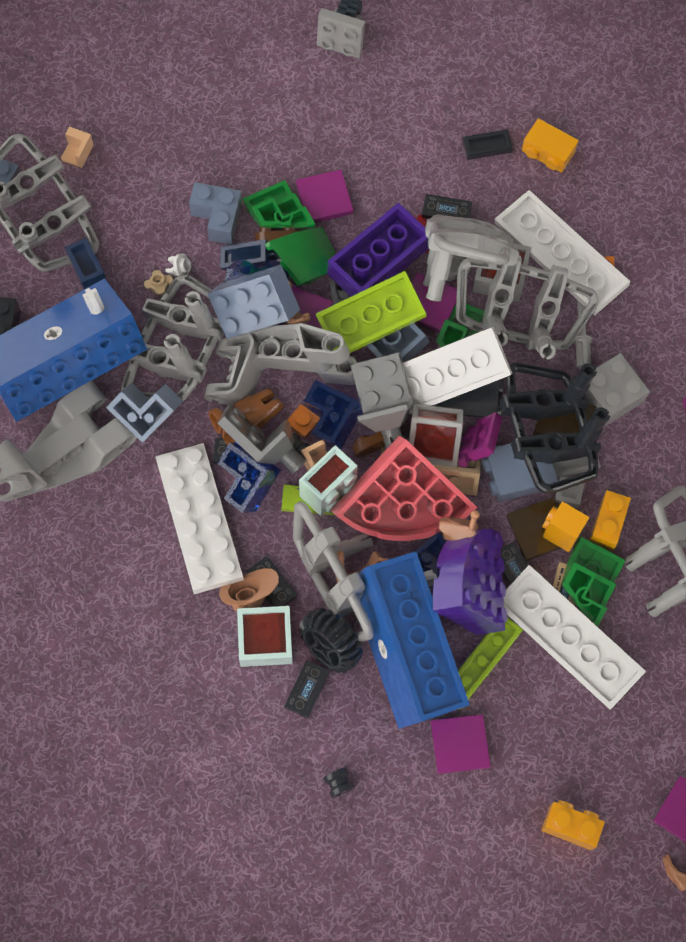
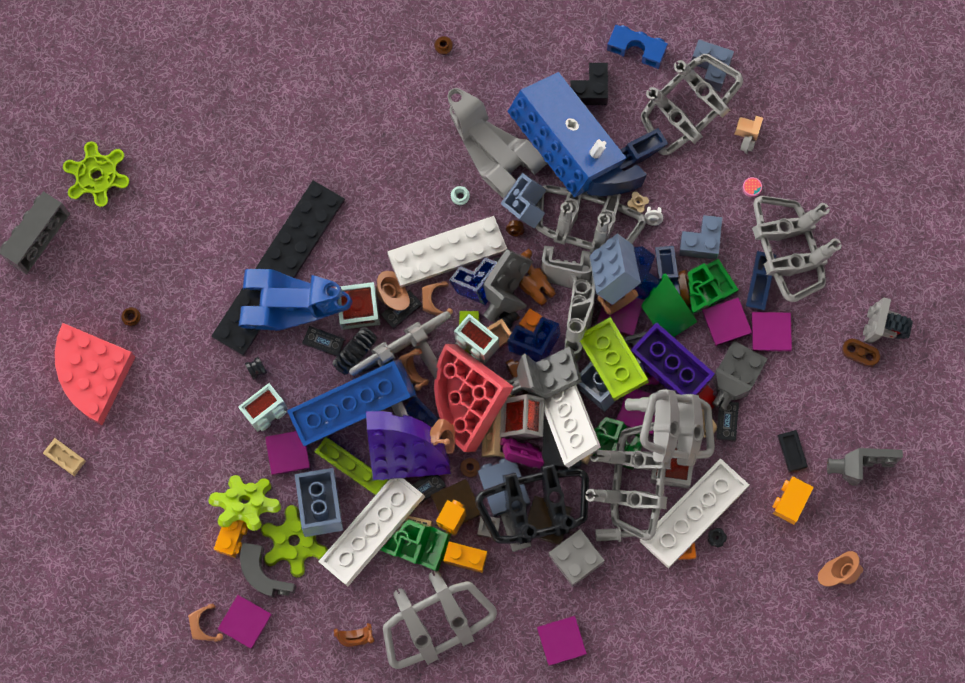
camera: 95 degrees right, 5 degrees up
none -> lime plate [208,475,281,531]
none -> black plate [211,180,345,356]
none -> light aqua piece [238,383,288,432]
none -> blue piece [239,269,352,331]
none -> dark grey arch [240,542,296,598]
none -> lime plate [261,505,328,577]
none -> sand blue brick [295,468,344,537]
none -> nougat helmet [422,281,453,316]
none -> light aqua plate [451,186,470,205]
none -> reddish brown plate [460,458,480,478]
none -> reddish brown plate [506,220,525,237]
none -> dark blue slope [587,165,647,196]
none -> black plate [708,528,727,548]
none -> dark grey plate [712,341,767,411]
none -> light grey plate [740,135,756,154]
none -> tile [743,177,762,197]
none -> dark blue slope [746,251,776,310]
none -> light grey piece [752,196,842,302]
none -> magenta tile [752,312,792,352]
none -> nougat piece [818,551,863,587]
none -> dark grey plate [827,448,903,486]
none -> reddish brown plate [842,338,880,367]

